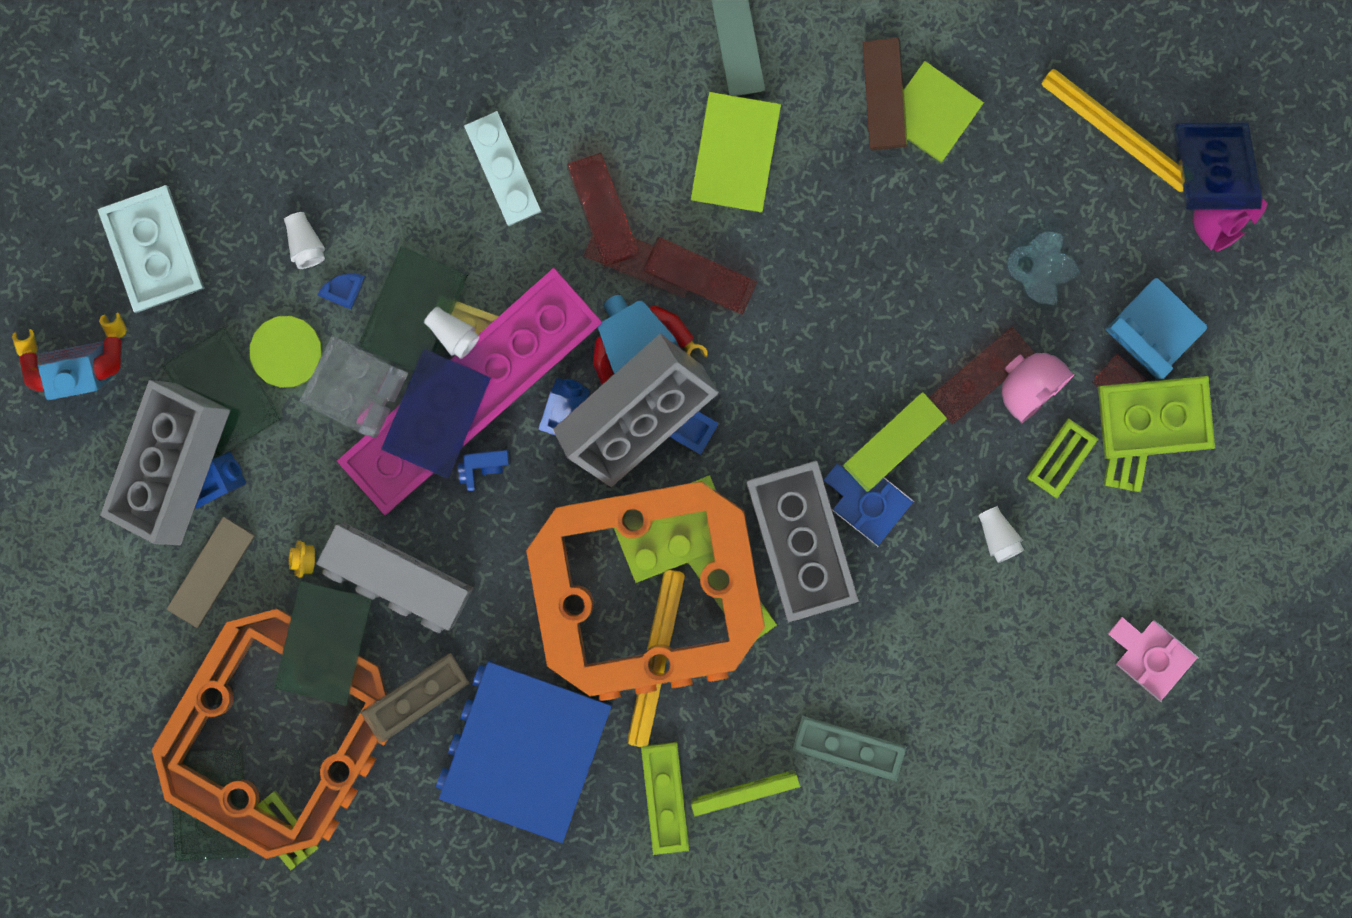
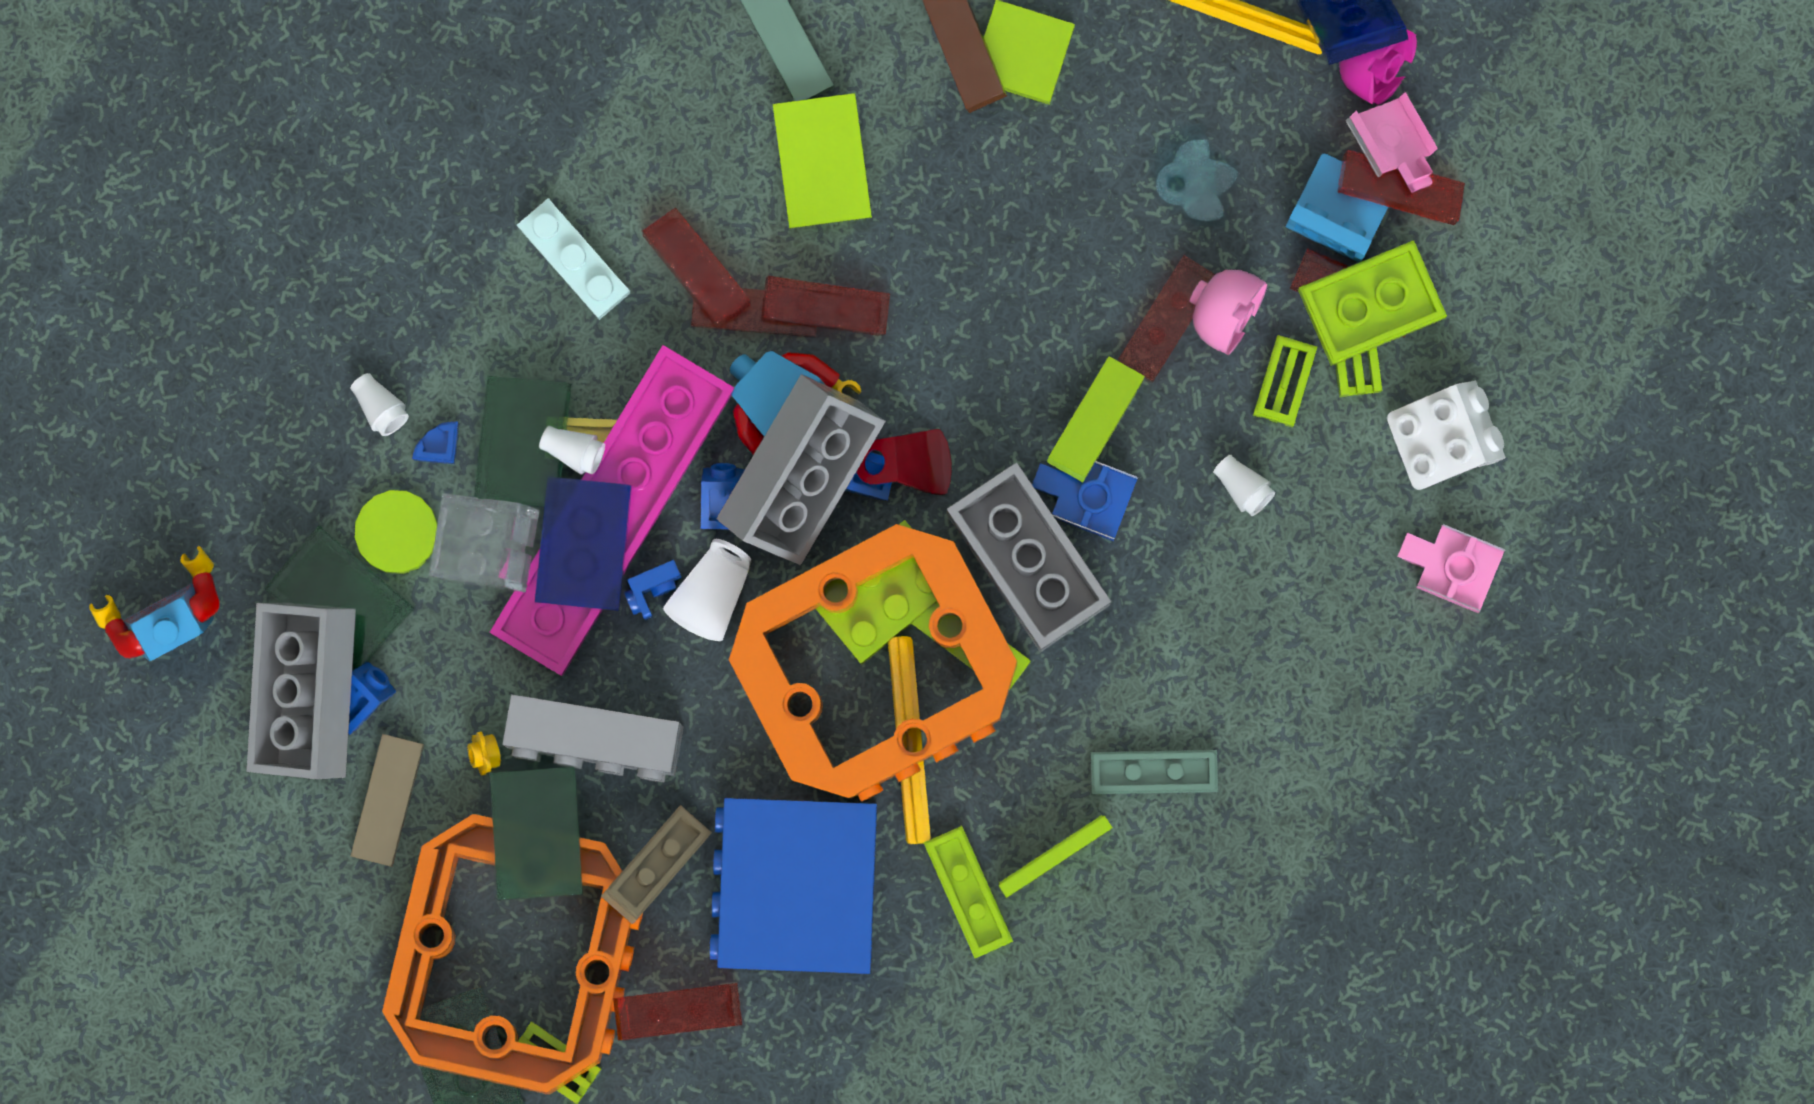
camera: 15 degrees left, 5 degrees down
light aqua plate [97,185,205,313] -> none
none -> clear red tile [613,983,742,1041]
none -> white piece [663,539,751,641]
none -> dark red piece [856,429,952,495]
none -> clear red tile [1337,150,1465,225]
none -> bright pink piece [1346,92,1438,193]
none -> white bracket [1387,381,1506,490]

